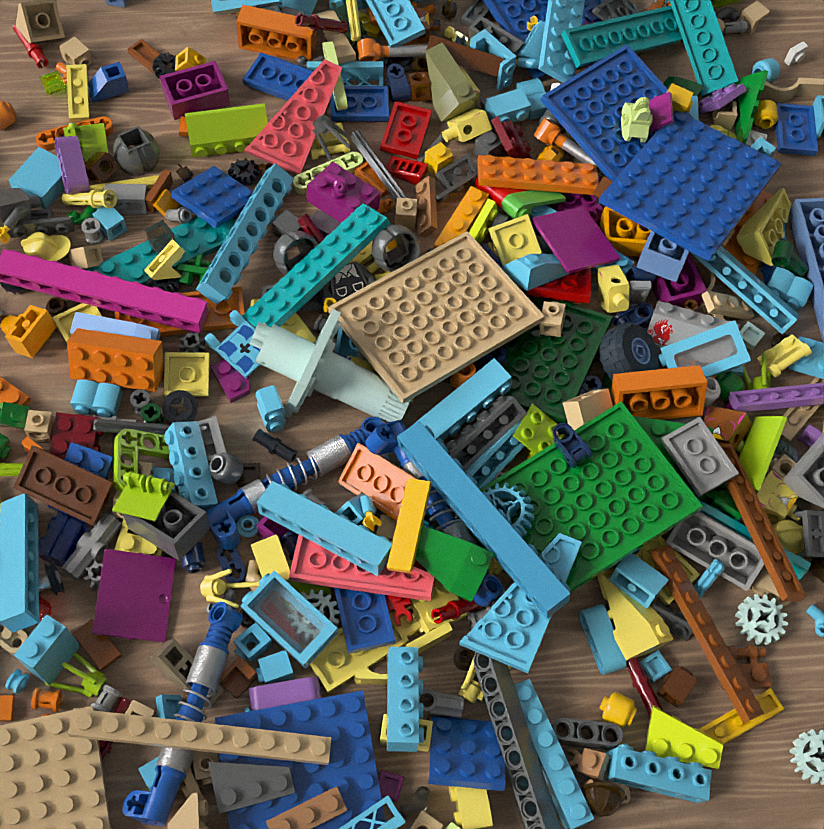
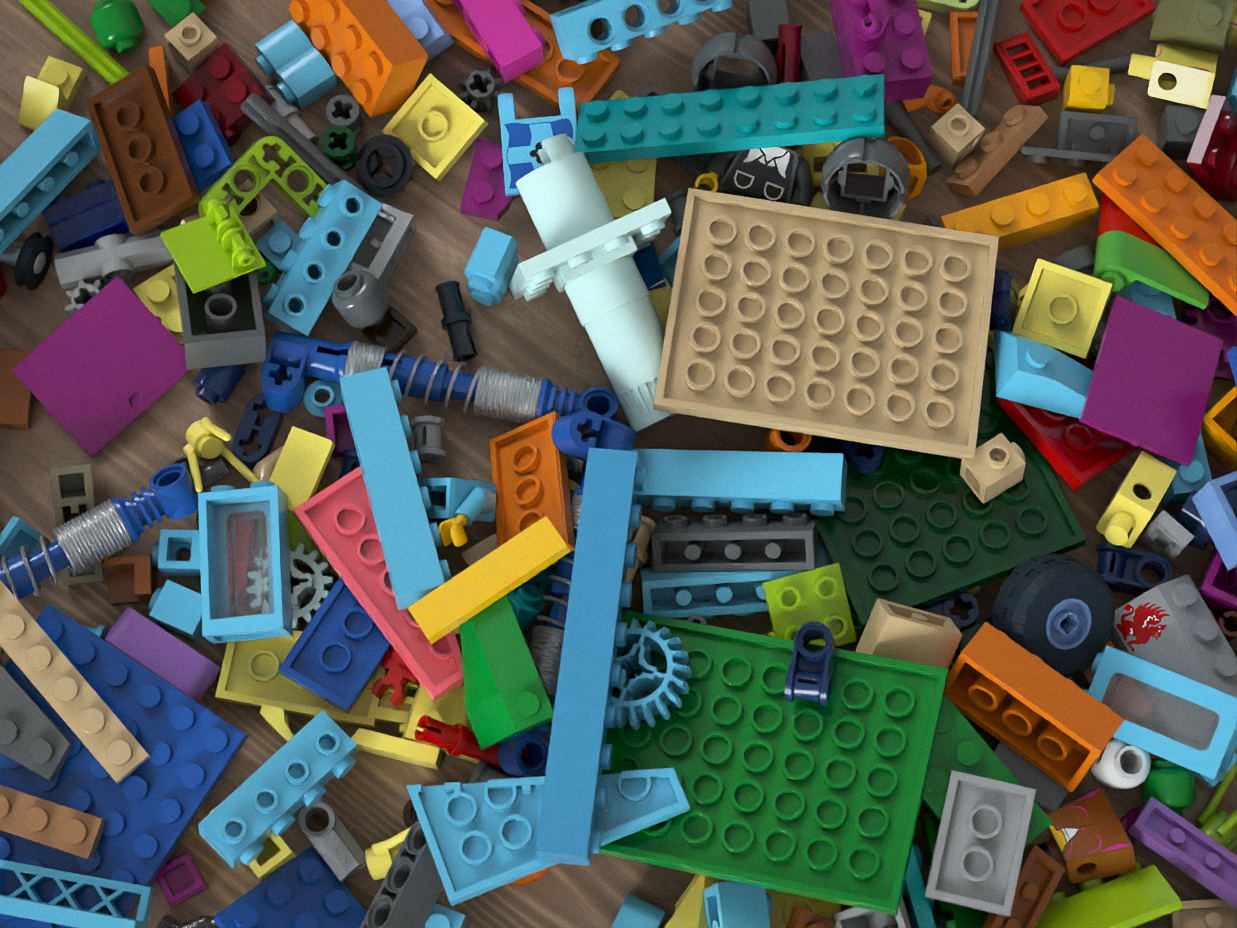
camera: 50 degrees right, 10 degrees up
neon yellow wing [469,199,498,245] -> none

